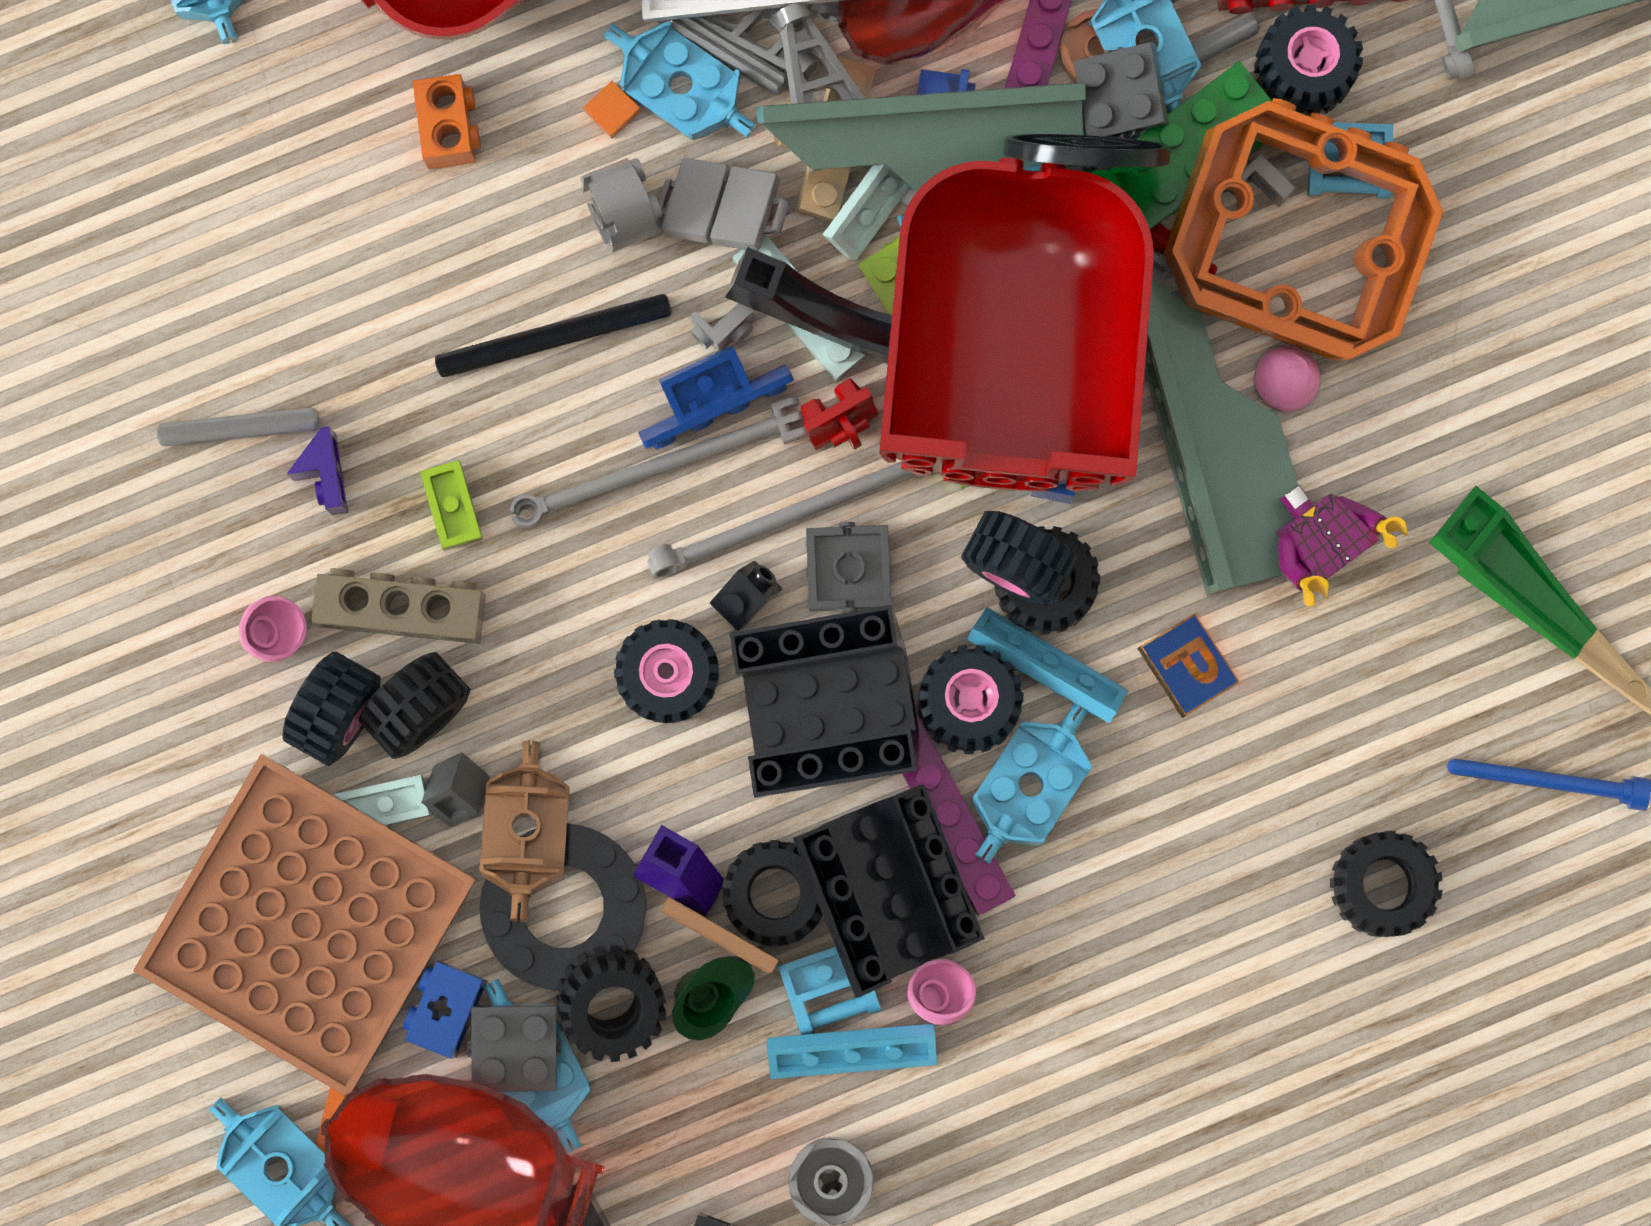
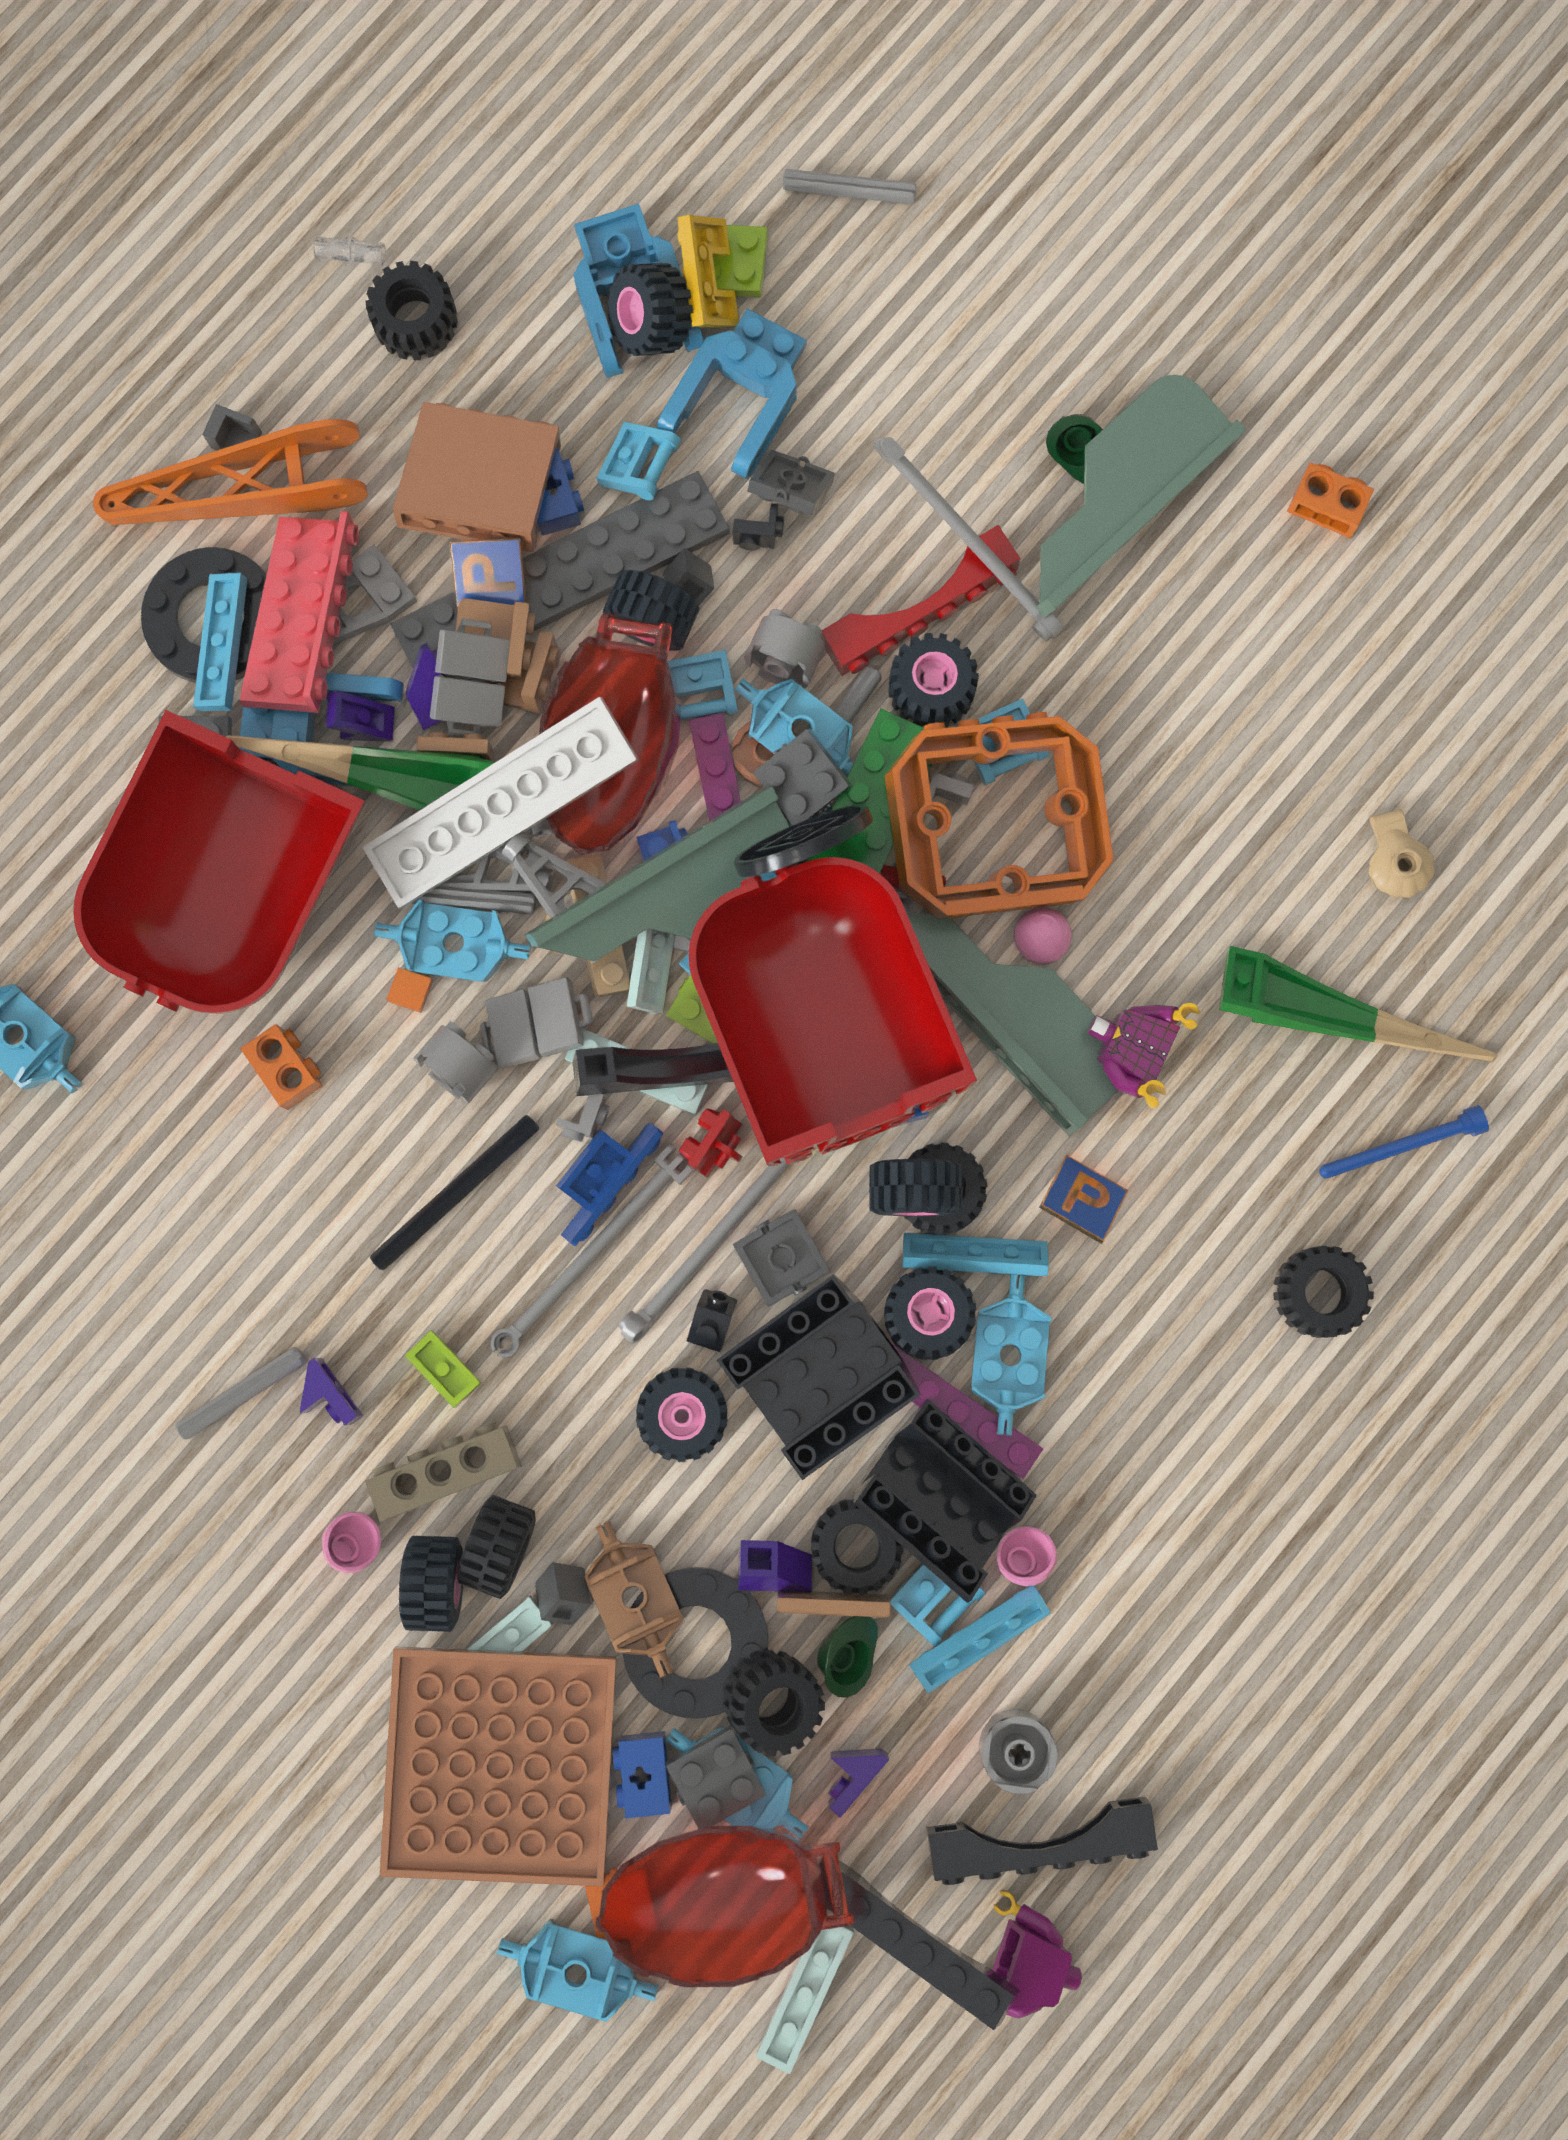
camera: 30 degrees left, 0 degrees up
none -> dark purple slope [828,1748,889,1818]

